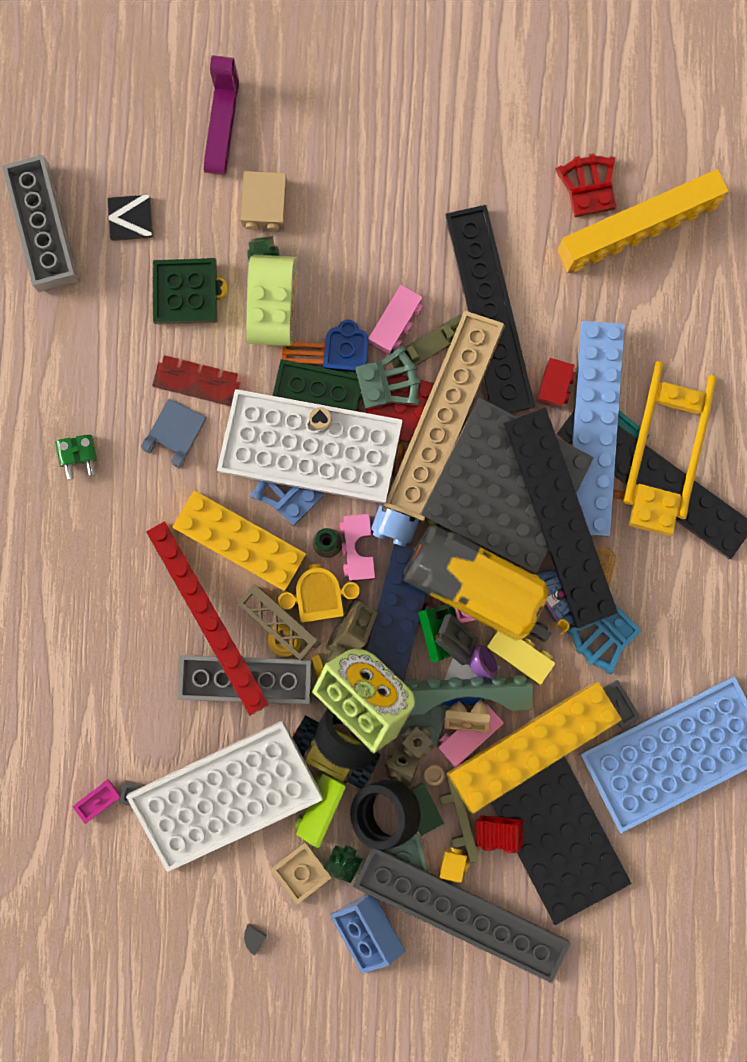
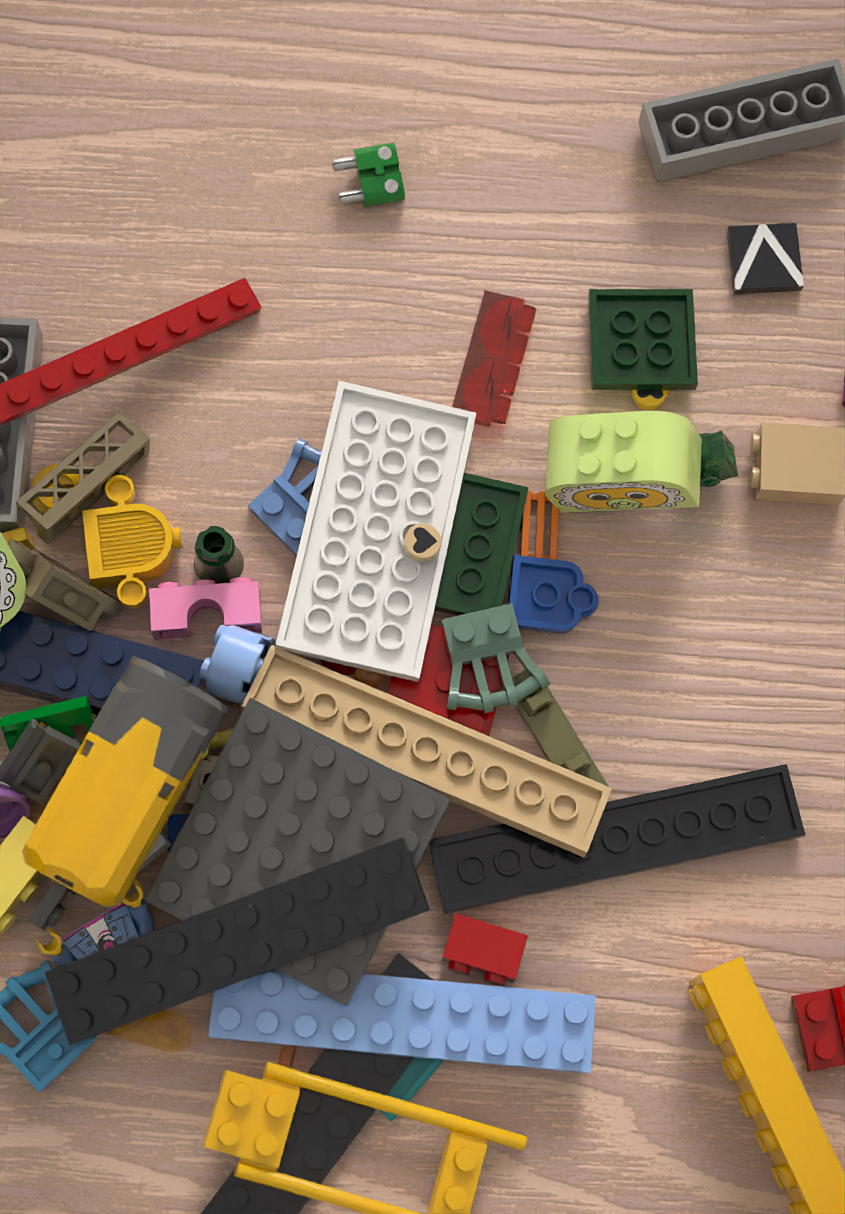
camera: 85 degrees right, 10 degrees down
sand blue flag [141,399,206,469] -> none
yellow brick [172,490,308,592] -> none
bright pink brick [368,285,424,355] -> none

